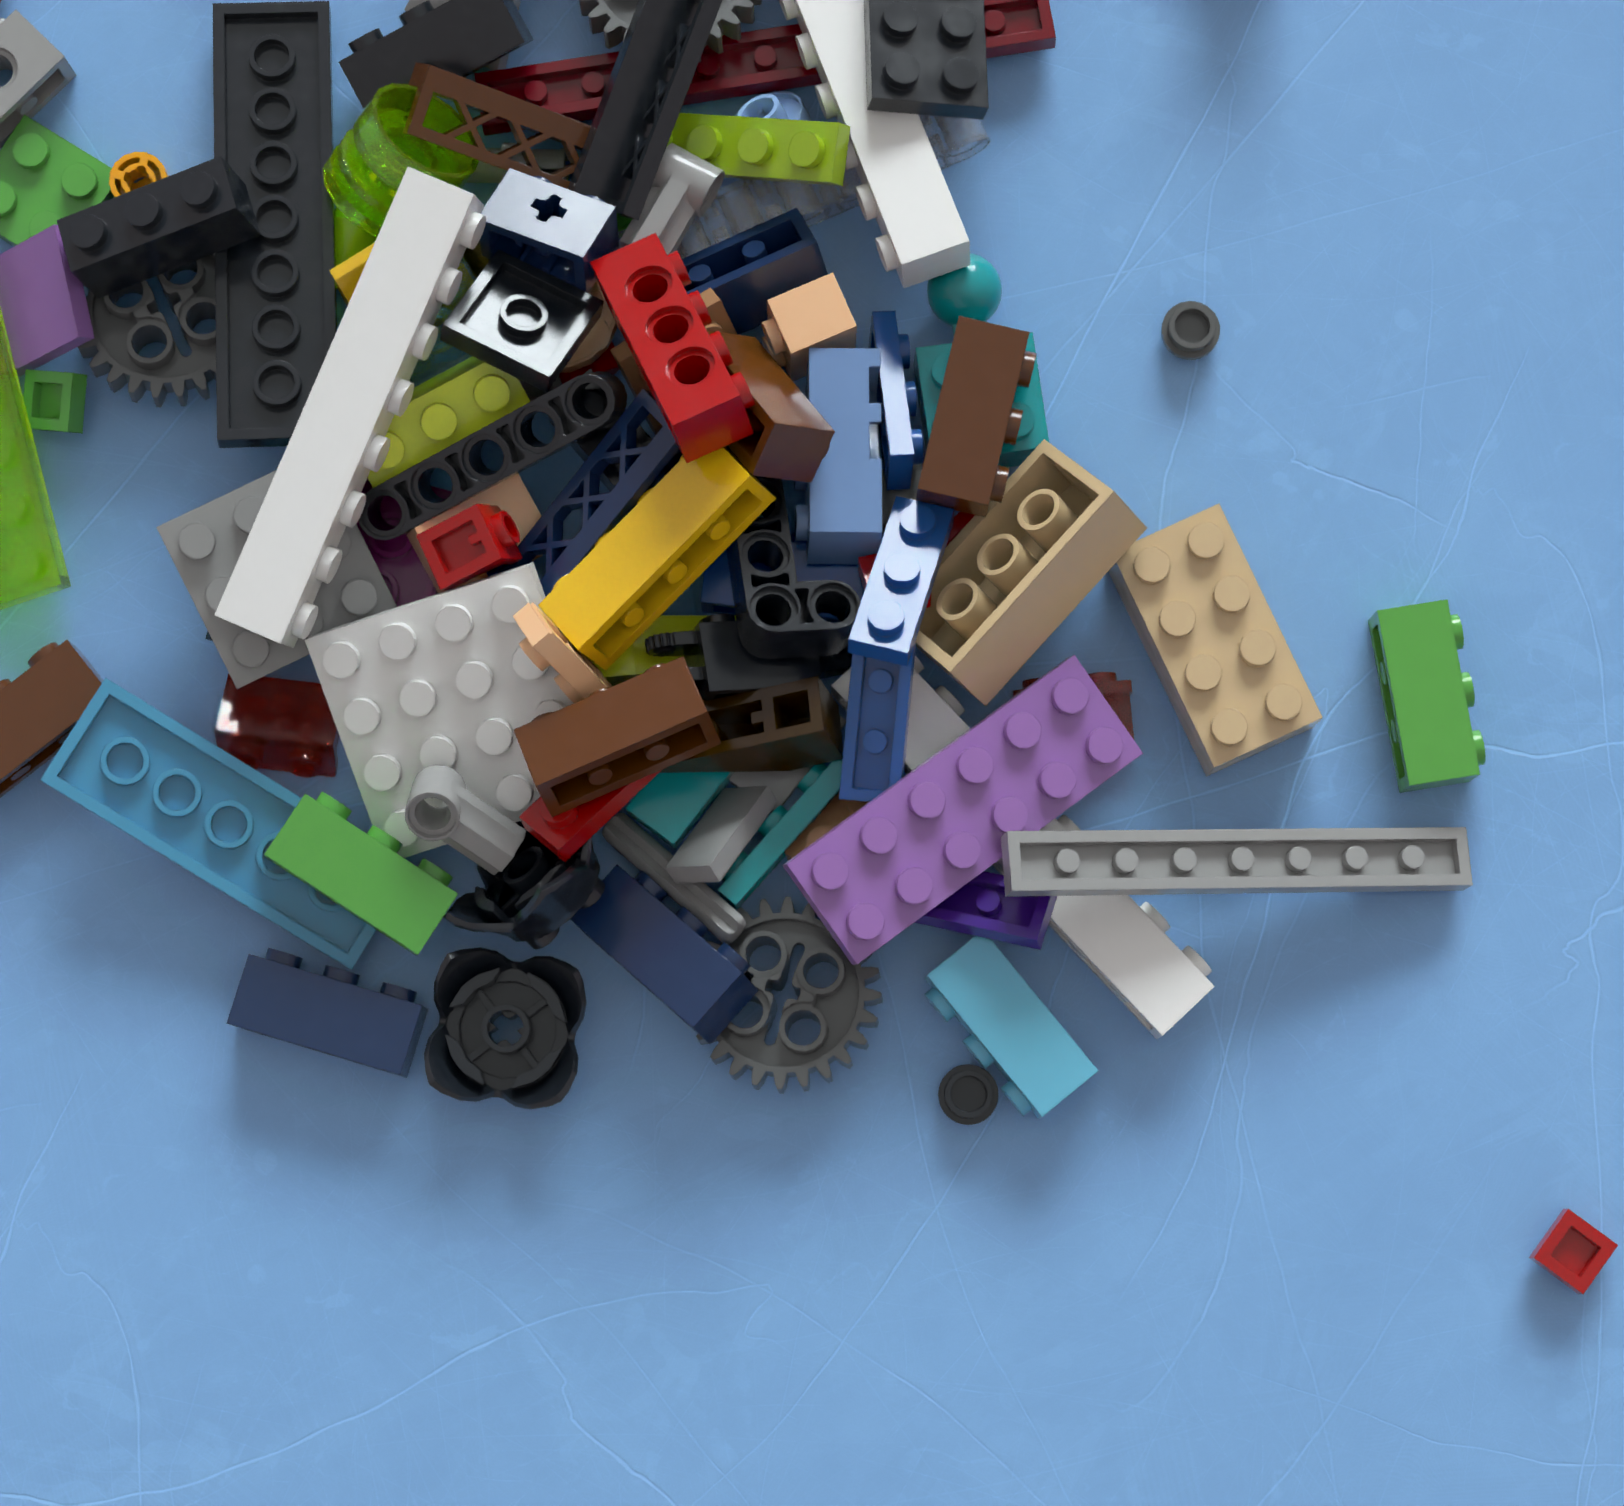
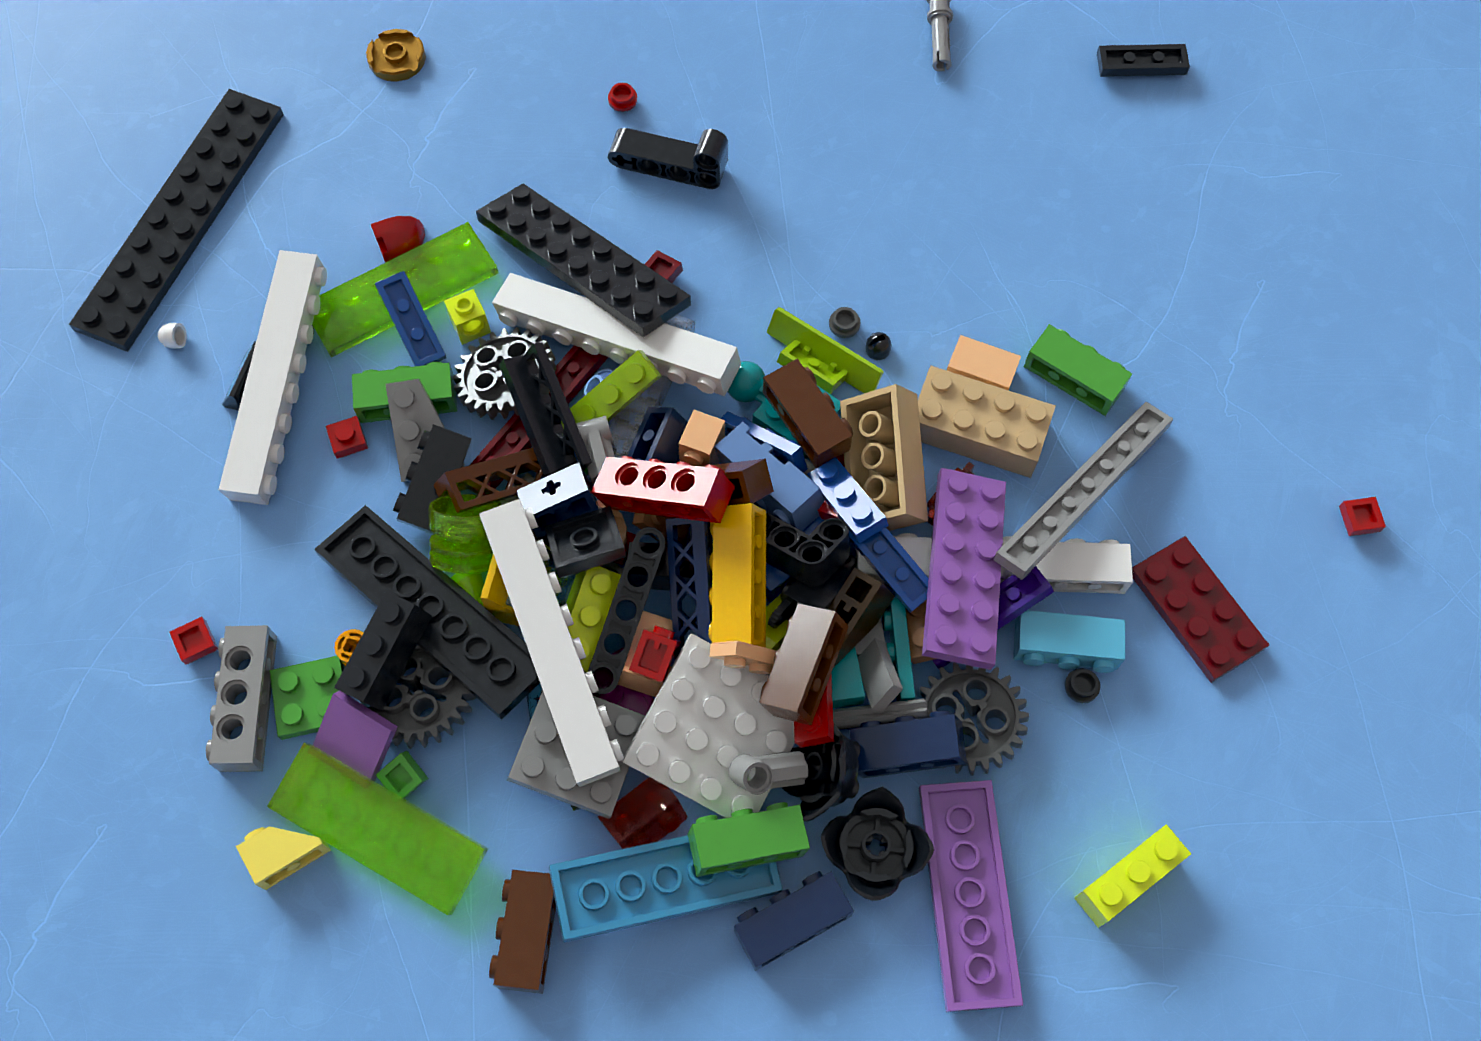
camera: 45 degrees left, 15 degrees down
none -> lime bracket [767,307,884,394]
none -> black hinge [865,332,892,360]
none -> medium lavender plate [919,780,1023,1012]
none -> light nougat brick [947,335,1021,390]
none -> neon yellow brick [1074,824,1191,928]
none -> dark red plate [1132,536,1269,683]

